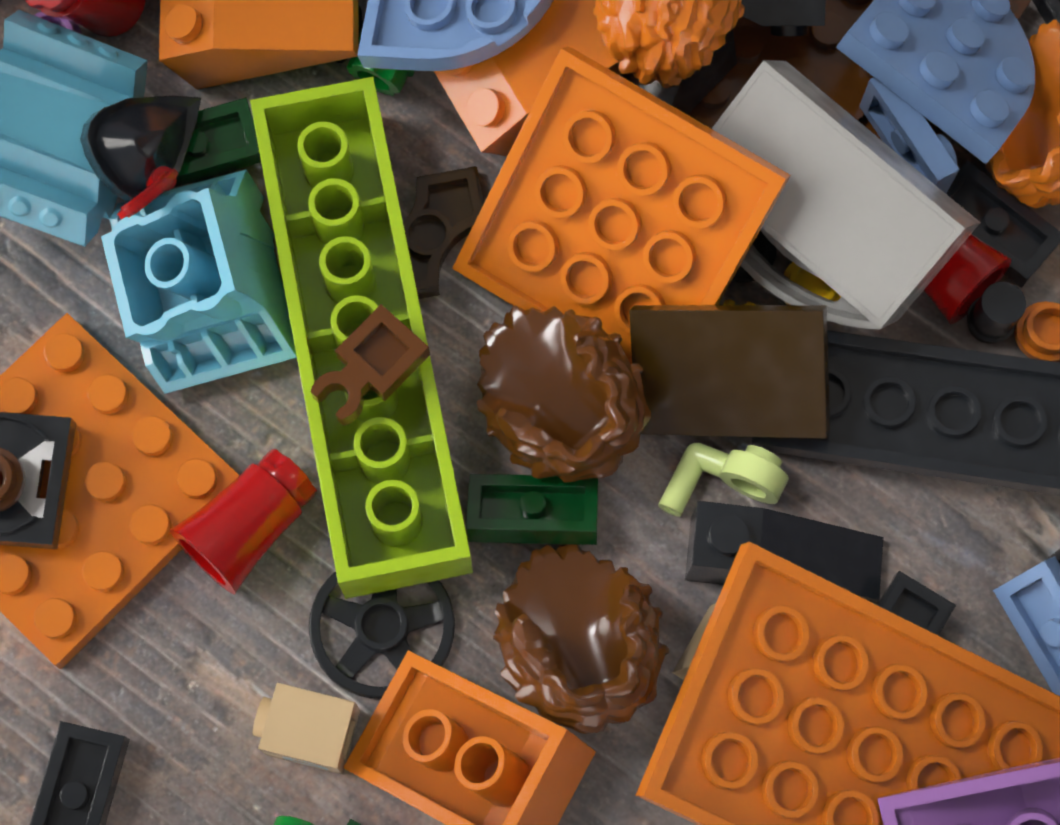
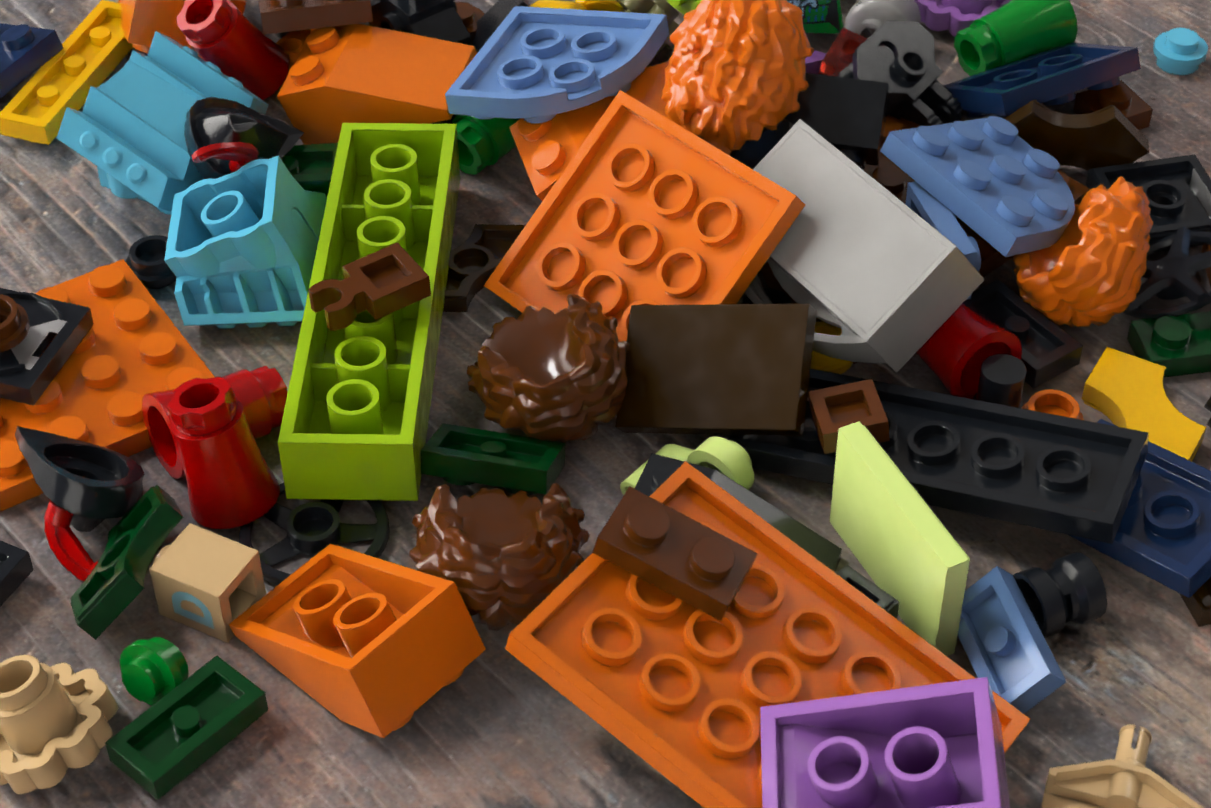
camera: 15 degrees right, 30 degrees down
none -> black piece [15,426,145,581]
none -> dark green tile [70,485,184,640]
none -> black plate [126,235,177,289]
none -> red plant [167,376,280,529]
none -> reddish brown plate [592,486,757,621]
none -> reddish brown plate [808,379,890,454]
none -> yellowish green tile [830,421,970,656]

